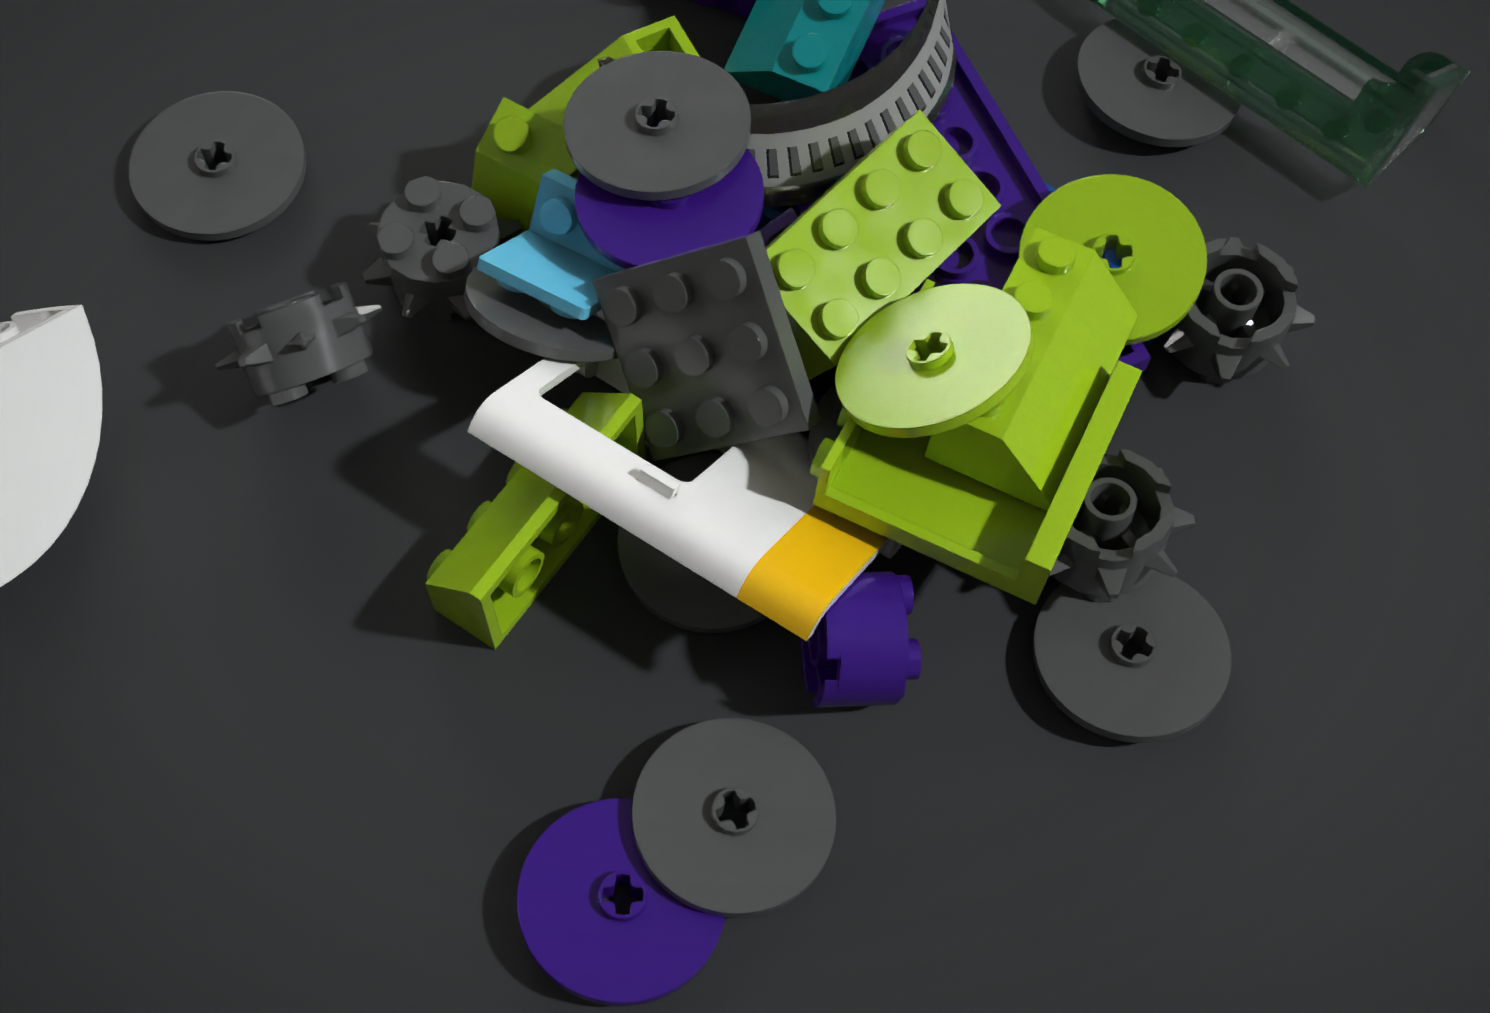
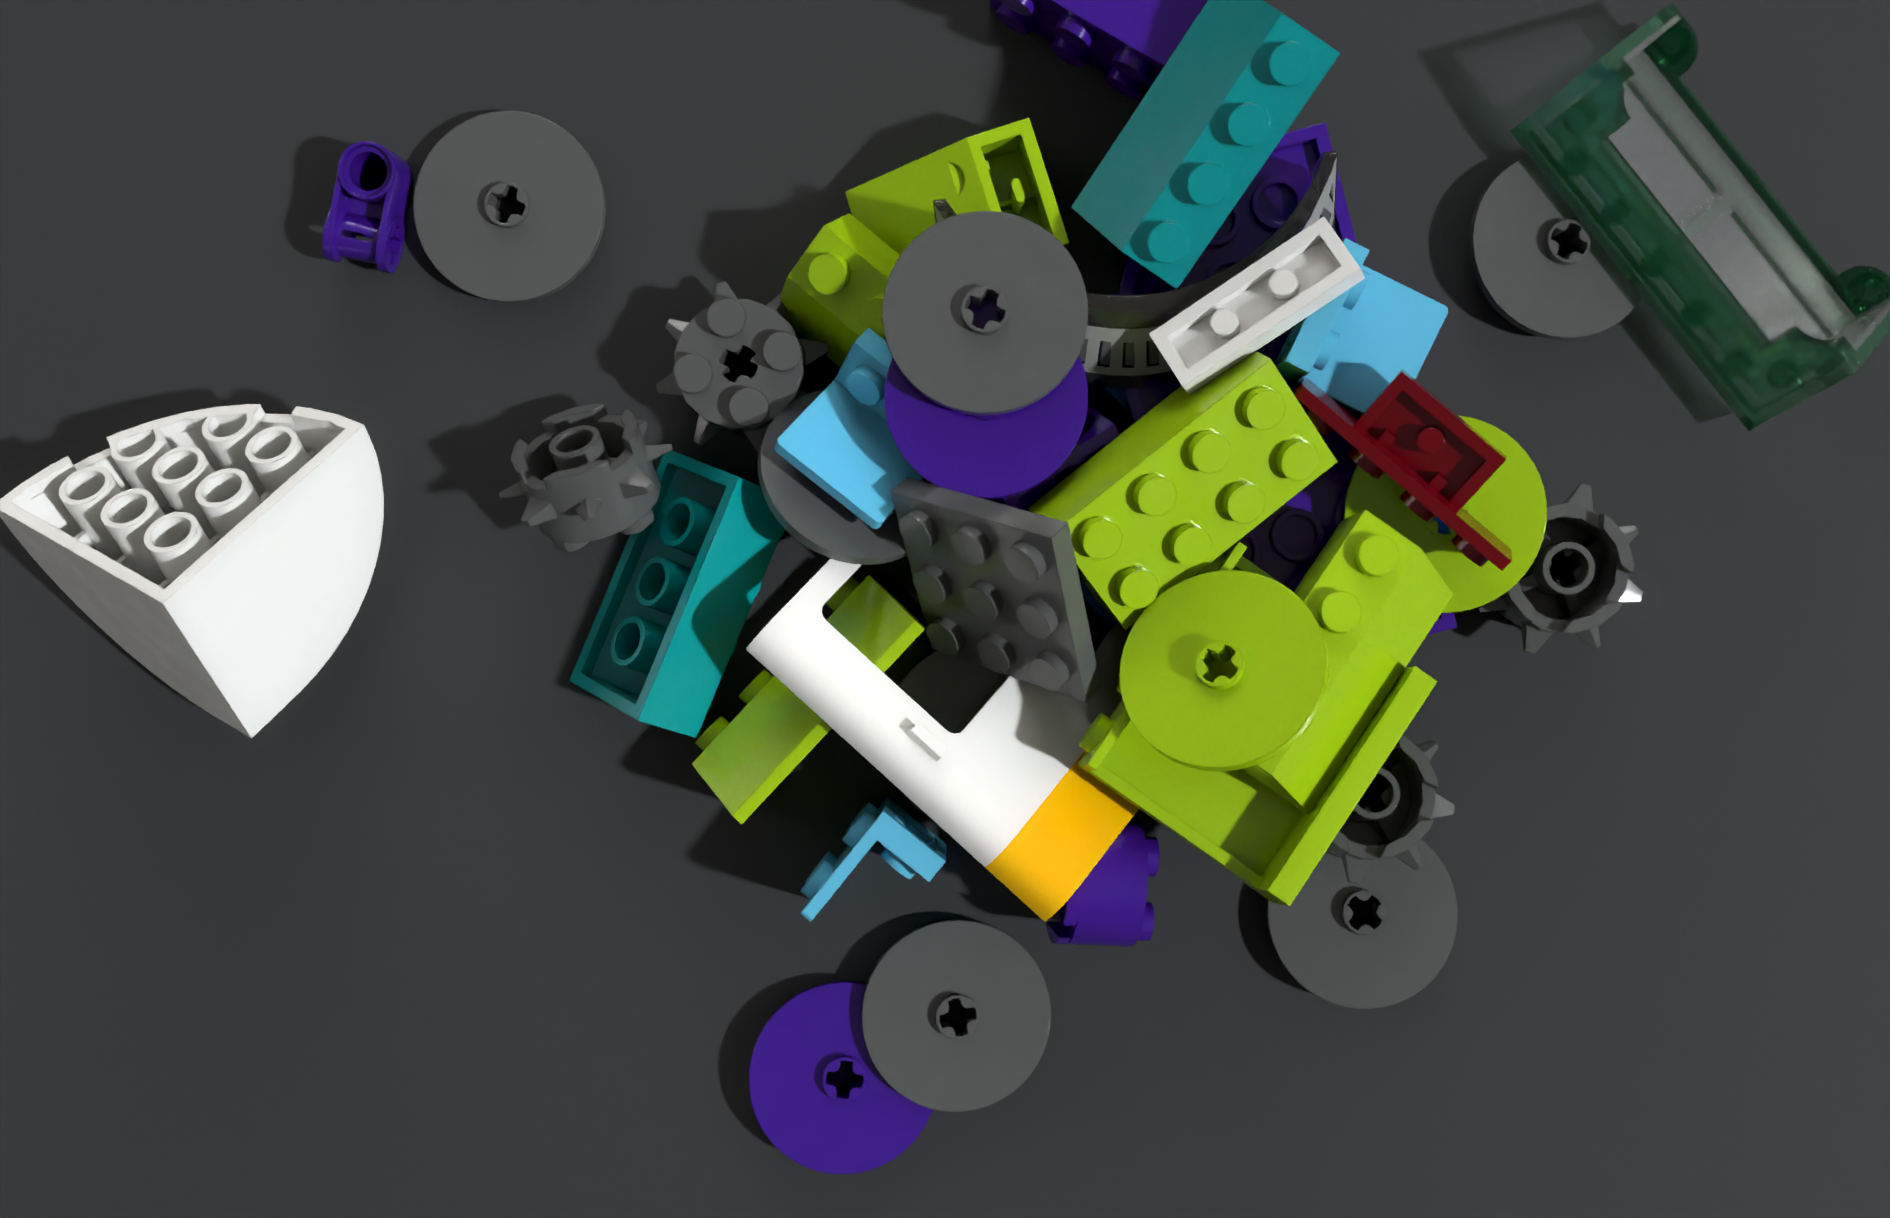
camera: 10 degrees right, 25 degrees up
none -> dark purple piece [322,141,413,274]
none -> teal slope [569,450,785,738]
none -> medium azure bracket [800,797,946,922]
none -> white plate [1149,216,1365,395]
none -> medium azure bracket [1275,238,1448,415]
none -> dark red bracket [1293,369,1512,571]

